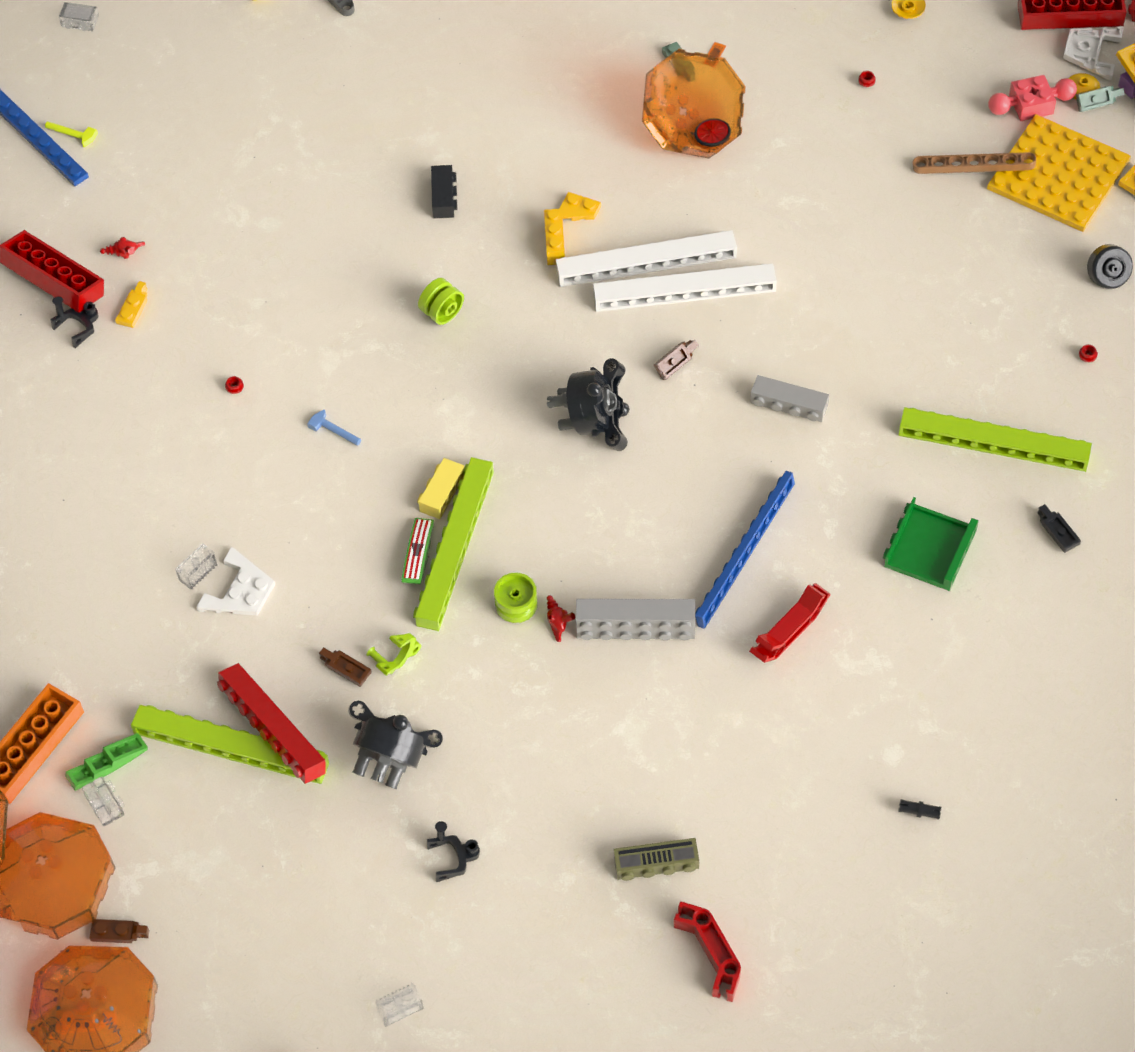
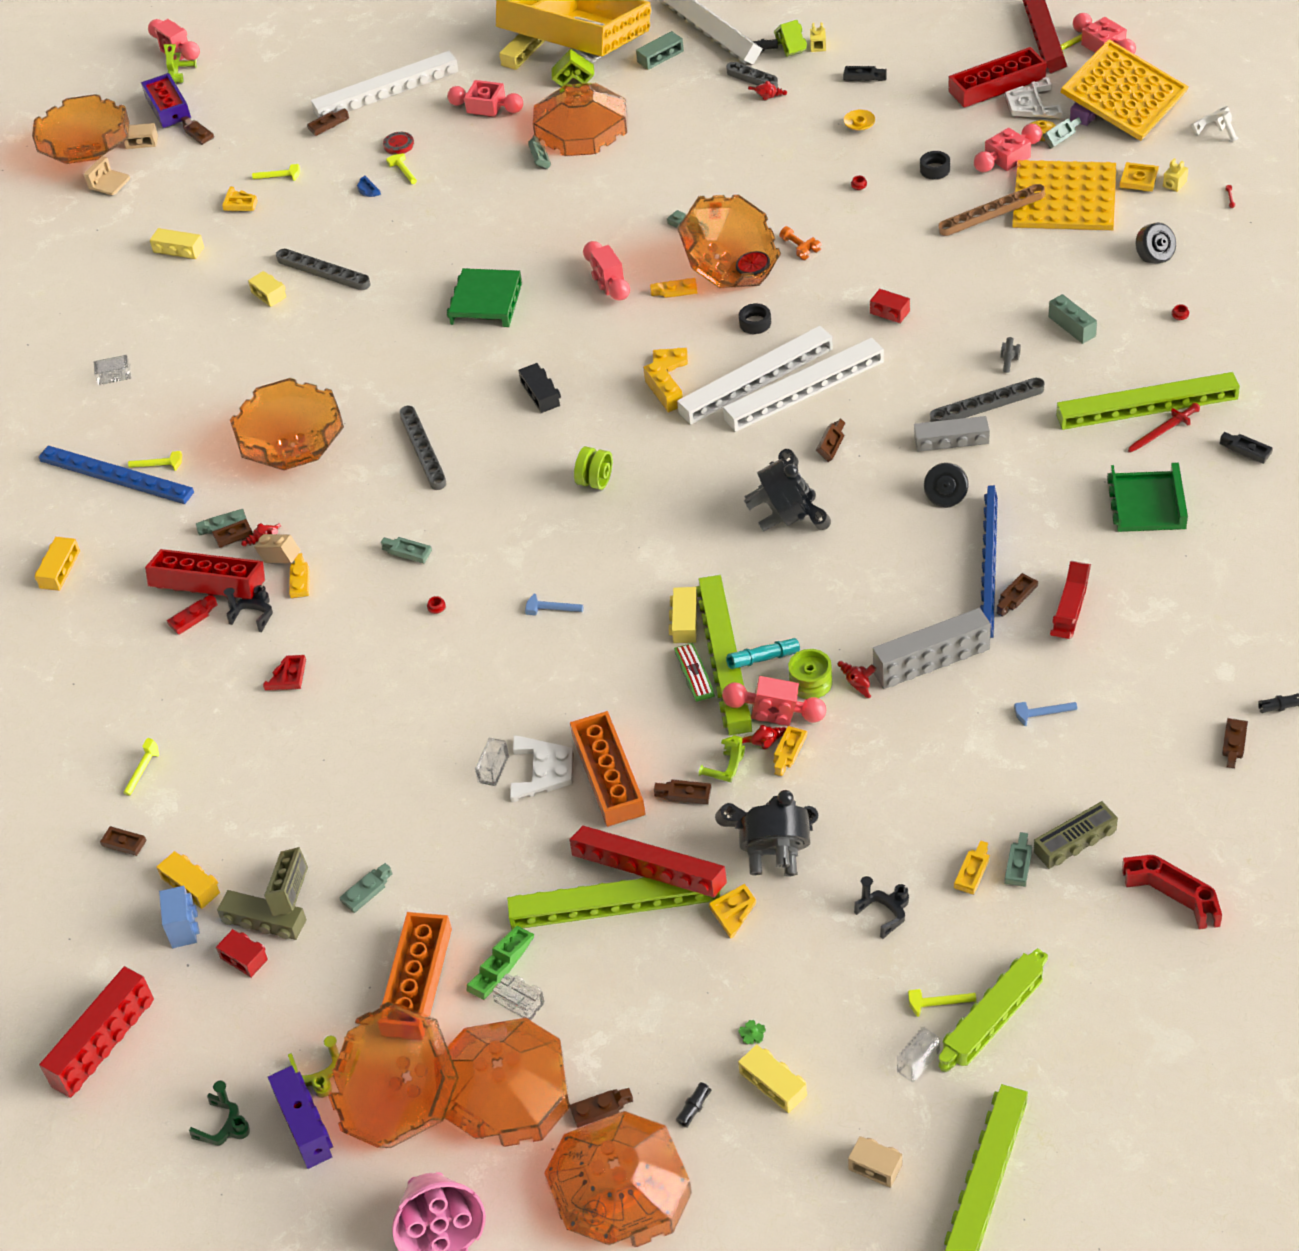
camera: 20 degrees left, 10 degrees down
none -> red hinge [167,594,218,635]
none -> sand green hinge [196,509,246,536]
none -> reddish brown plate [212,519,253,548]
none -> clear orange windscreen [230,378,344,470]
none -> tan brick [254,534,301,563]
none -> red wing [263,655,306,691]
none -> sand green hinge [339,863,393,913]
none -> sand green hinge [381,537,432,564]
none -> dark grey beam [399,405,446,490]
none -> green panel [447,268,522,327]
none -> orange brick [570,711,646,827]
none -> coral brick [583,241,630,301]
none -> yellow hinge [650,278,698,298]
none -> black pin [676,1082,712,1128]
none -> yellow wing [709,884,756,939]
none -> coral brick [722,676,826,726]
none -> teal piece [726,638,800,669]
none -> black tyre [738,303,771,334]
none -> bright green plant [738,1020,766,1044]
none -> light yellow brick [738,1044,807,1113]
none -> red piece [742,725,787,749]
none -> yellow hinge [773,726,807,776]
none -> orange bar [779,226,822,260]
none -> red brick [870,288,910,324]
none -> neon yellow piece [908,989,976,1017]
none -> black tyre [920,151,950,179]
none -> black wheel [924,462,969,507]
none -> dark grey beam [930,377,1045,422]
none -> lime hinge [939,948,1048,1072]
none -> yellow hinge [954,840,990,895]
none -> reddish brown hinge [996,573,1038,617]
none -> dark grey piece [1001,337,1021,373]
none -> sand green hinge [1005,832,1032,887]
none -> medium blue piece [1014,702,1077,726]
none -> sand green brick [1048,294,1097,344]
none -> red sword [1128,402,1200,452]
none -> reddish brown hinge [1222,718,1248,769]

